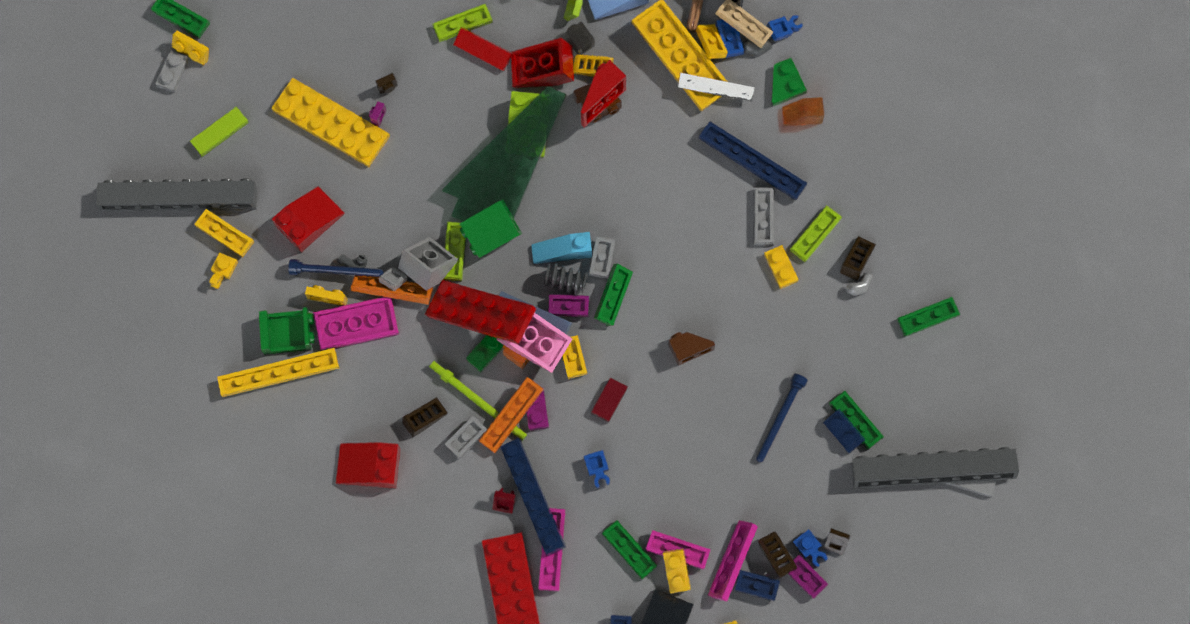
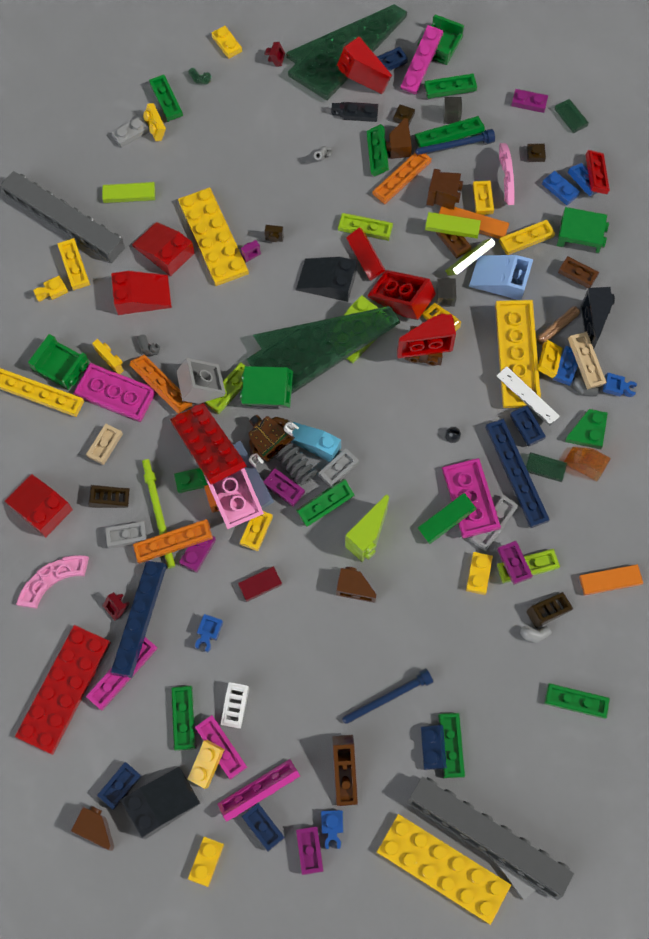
camera: 35 degrees right, 5 degrees down
dark blue piece [288,259,384,277] -> none
light grey tile [379,266,407,291] -> none
dark brown slope [758,531,798,578] -> none
plate [824,528,850,555] -> none
none -> bright pink tile [16,555,89,609]
none -> tan plate [86,423,123,465]
none -> red slope [132,222,195,277]
none -> white slope [220,682,250,729]
none -> reddish brown torso [248,415,299,468]
none -> black slope [296,257,357,302]
none -> reddish brown slope [332,735,358,806]
none -> lime slope [345,494,389,562]
none -> yellow plate [376,814,511,925]
none -> green tile [418,493,477,544]
none -> dark pink tile [442,458,501,538]
none -> black hinge [445,427,461,443]
none -> magenta plate [497,541,533,585]
none -> dark blue plate [510,405,546,447]
none -> clear green tile [526,452,567,482]
none -> orange tile [579,564,643,596]

